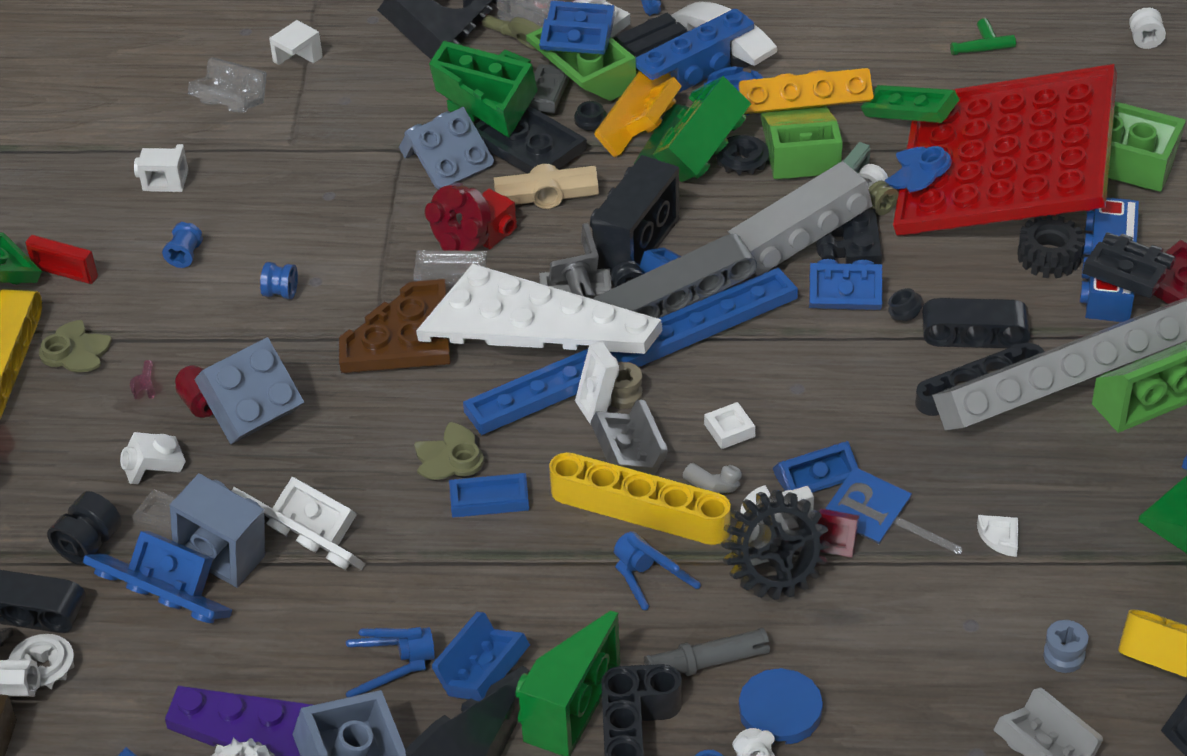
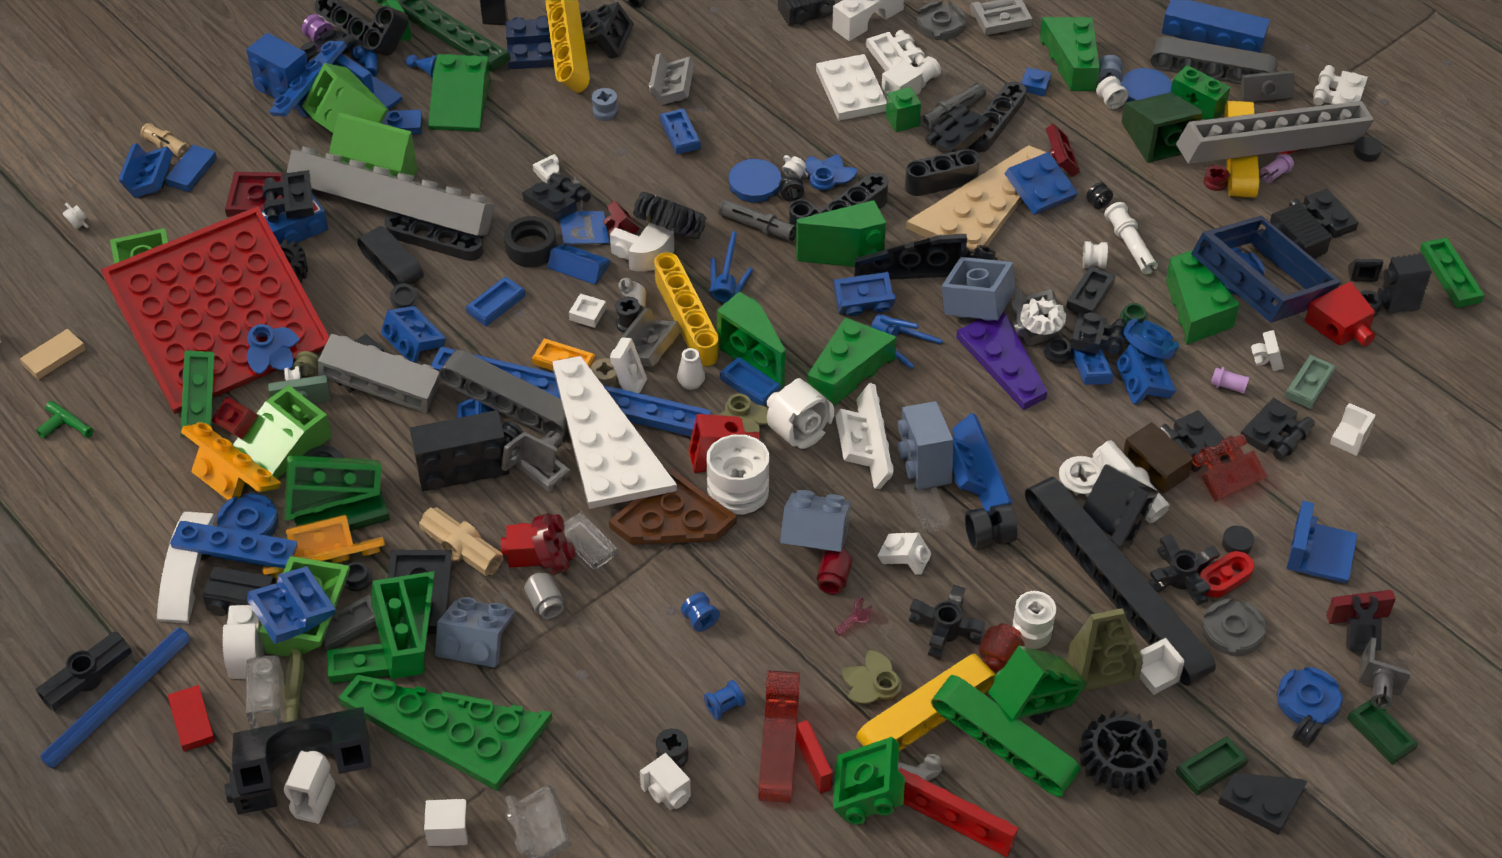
camera: 135 degrees left, 5 degrees up
none -> tan tile [20,329,86,380]
none -> dark red plate [211,397,259,440]
none -> green wing [338,675,553,791]
none -> blue tile [466,276,526,327]
none -> black tyre [504,216,557,267]
none -> black plate [522,173,591,221]
none -> light grey brick [524,573,564,620]
none -> light orange plate [532,338,596,371]
none -> black bush [615,296,640,333]
none -> black wheel [656,728,689,768]
none -> blue plate [660,108,701,155]
none -> white cone [677,348,705,390]
none -> red torso [688,414,760,473]
none -> white wheel [707,435,769,515]
none -> green slope [717,292,785,390]
none -> clear red beam [758,670,800,803]
none -> white brick [767,378,834,449]
none -> black bush [779,175,805,201]
none -> green wedge [807,318,897,406]
none -> black pin [909,585,985,659]

